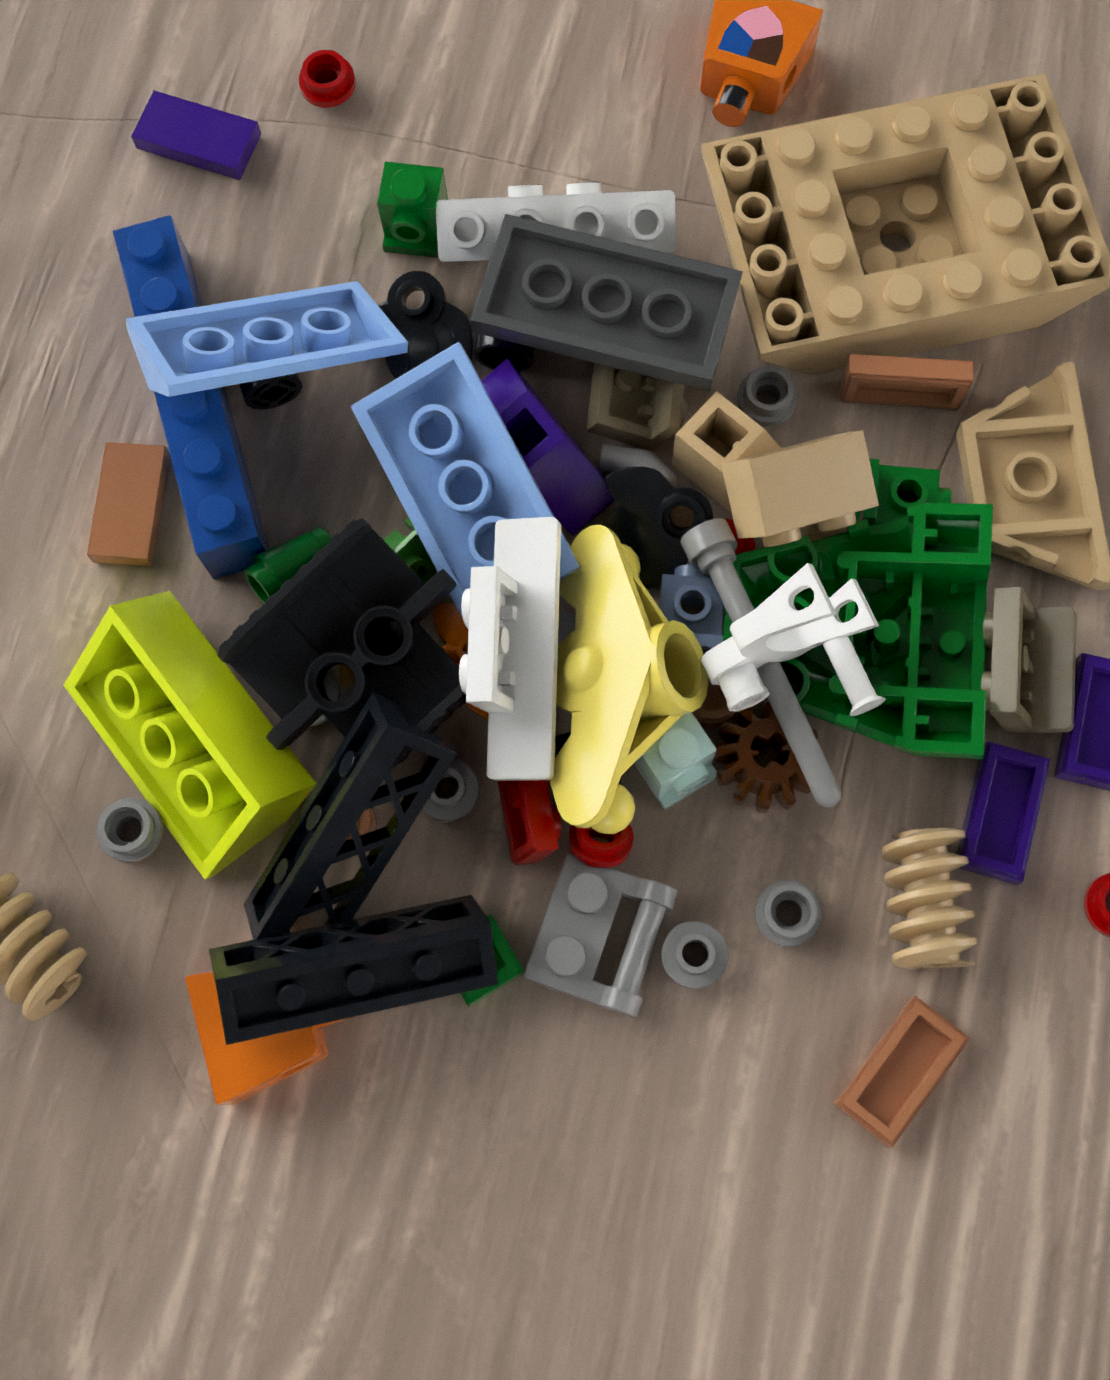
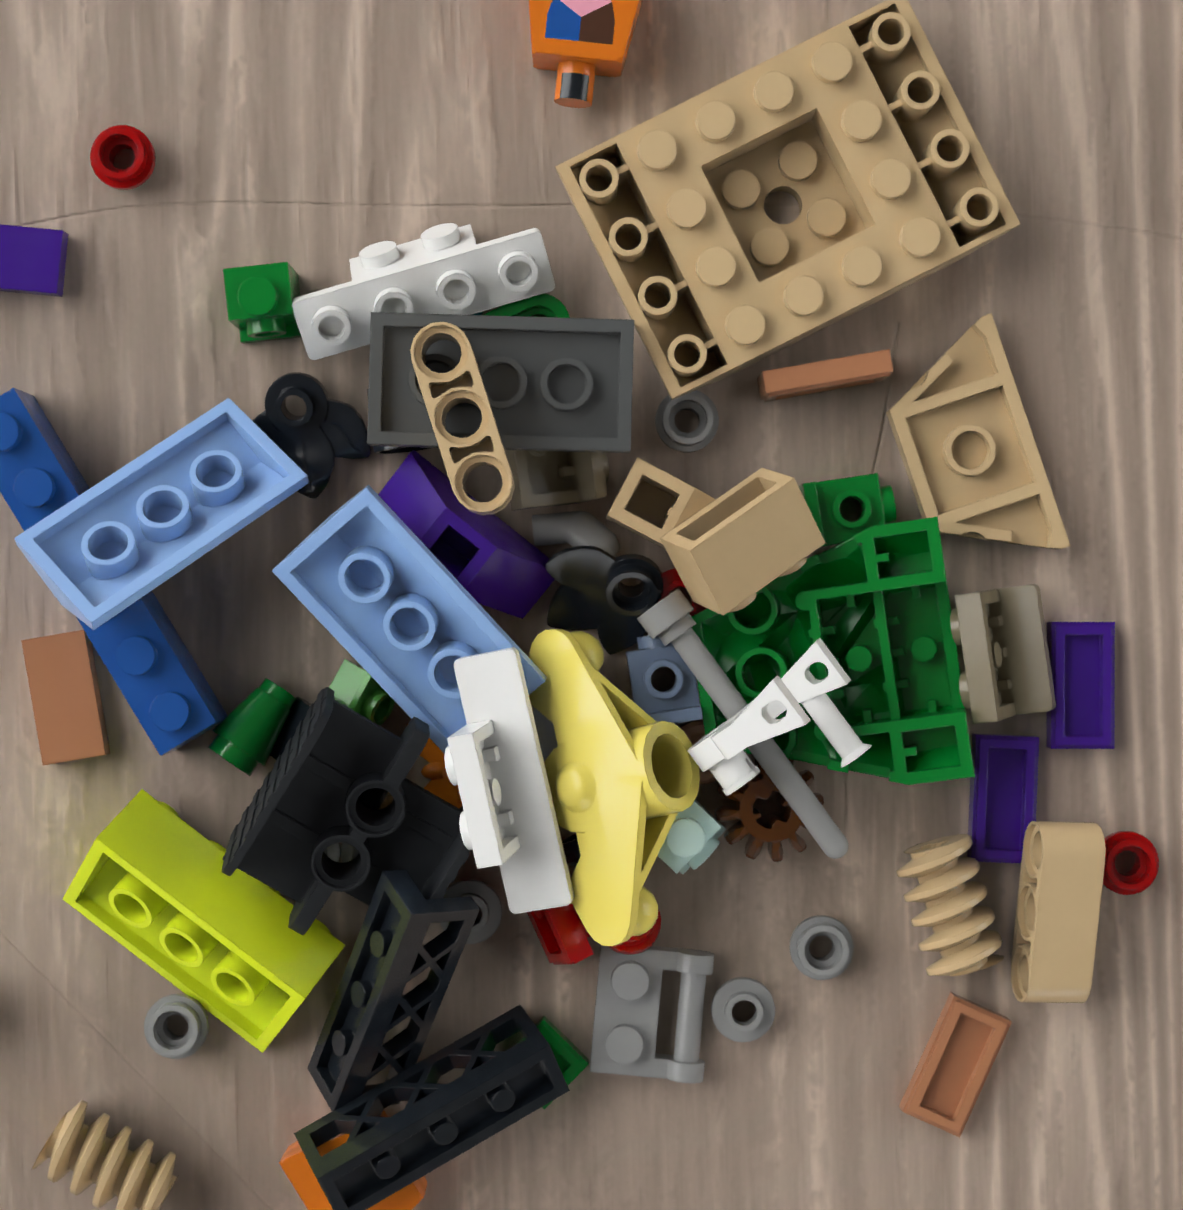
camera: 20 degrees left, 15 degrees up
none -> tan beam [410,322,515,515]
none -> tan beam [1011,821,1106,1003]

